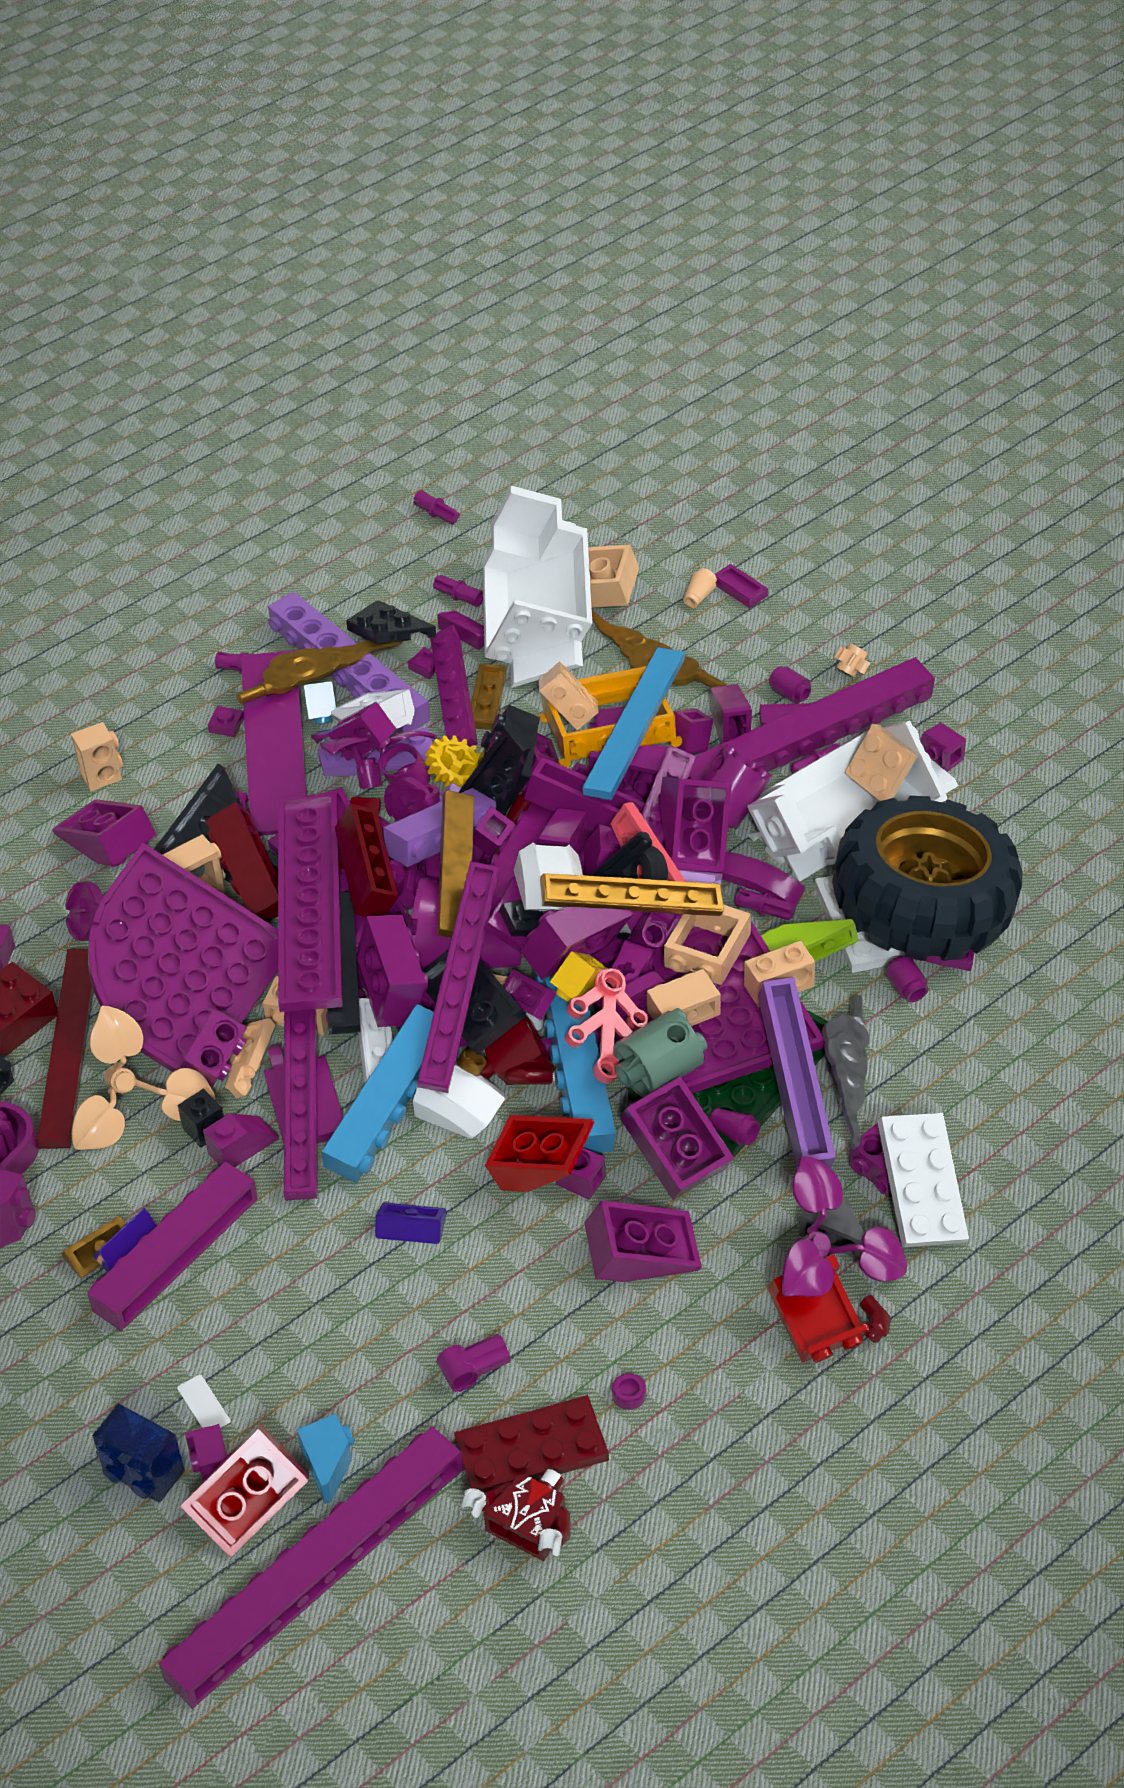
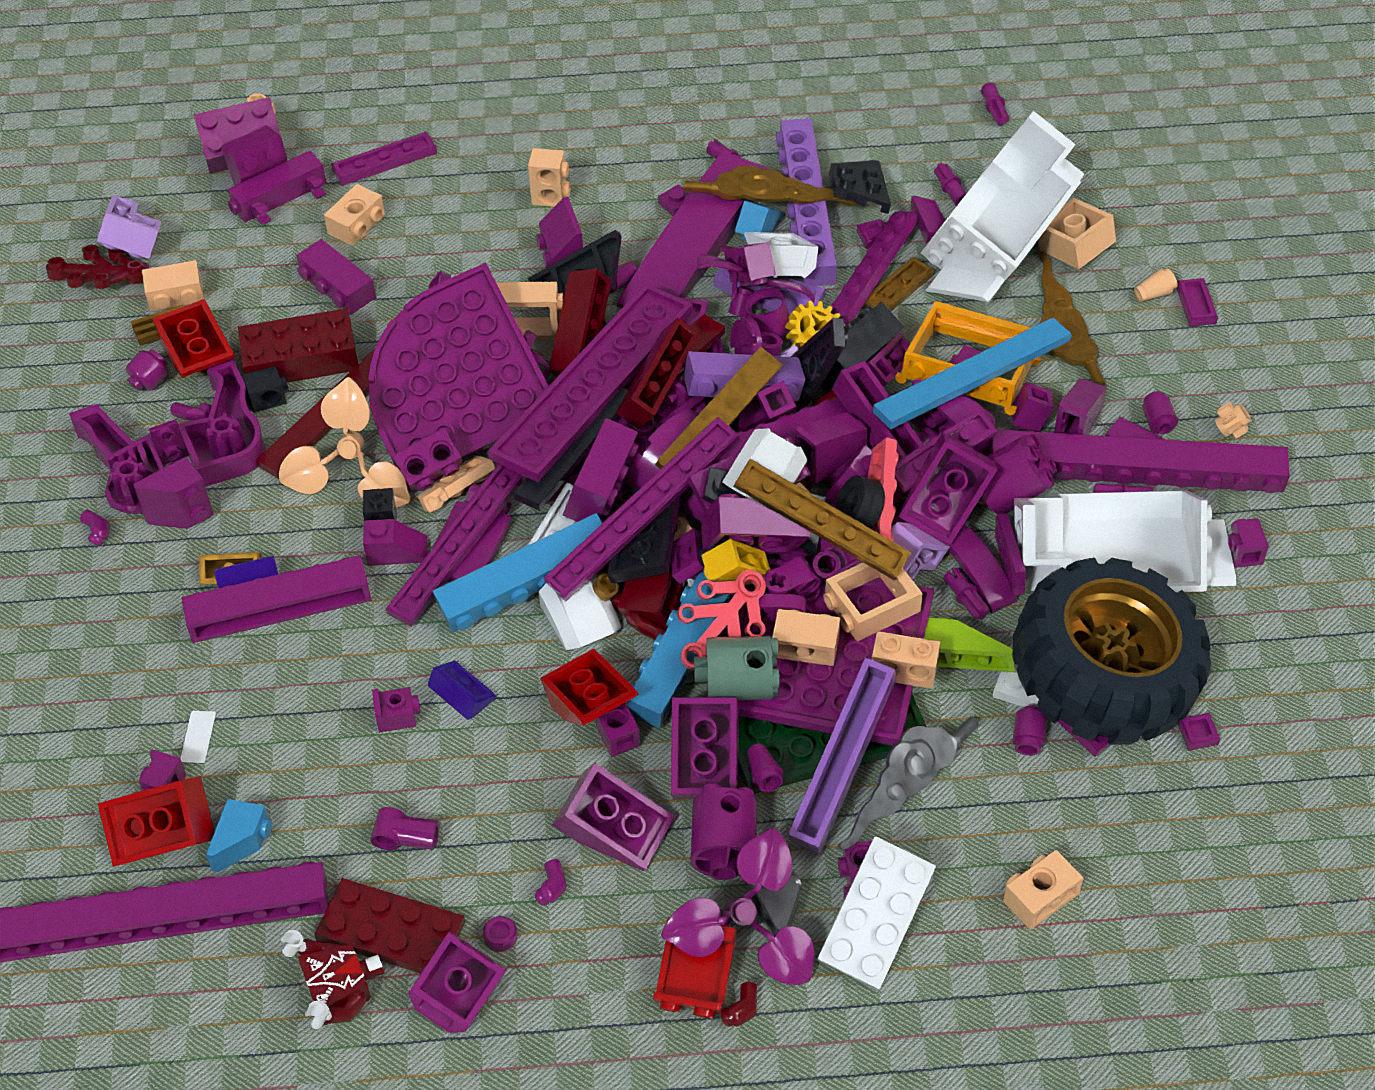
camera: 35 degrees right, 5 degrees up
magenta slope [52,799,156,867] -> none
clear blue brick [92,1403,185,1503] -> none
light nougat brick [539,662,598,730] -> none
black axle [588,832,653,877] -> none
light nougat plate [845,724,918,801] -> none
none -> magenta brick [372,687,421,733]
none -> magenta slope [408,932,507,1033]
none -> magenta arm [535,859,567,906]
none -> magenta slope [536,197,583,268]
none -> magenta cylinder [690,783,757,880]
none -> magenta tile [995,513,1026,595]
none -> light nougat brick [1003,850,1083,930]
none -> magenta tile [1178,713,1220,751]

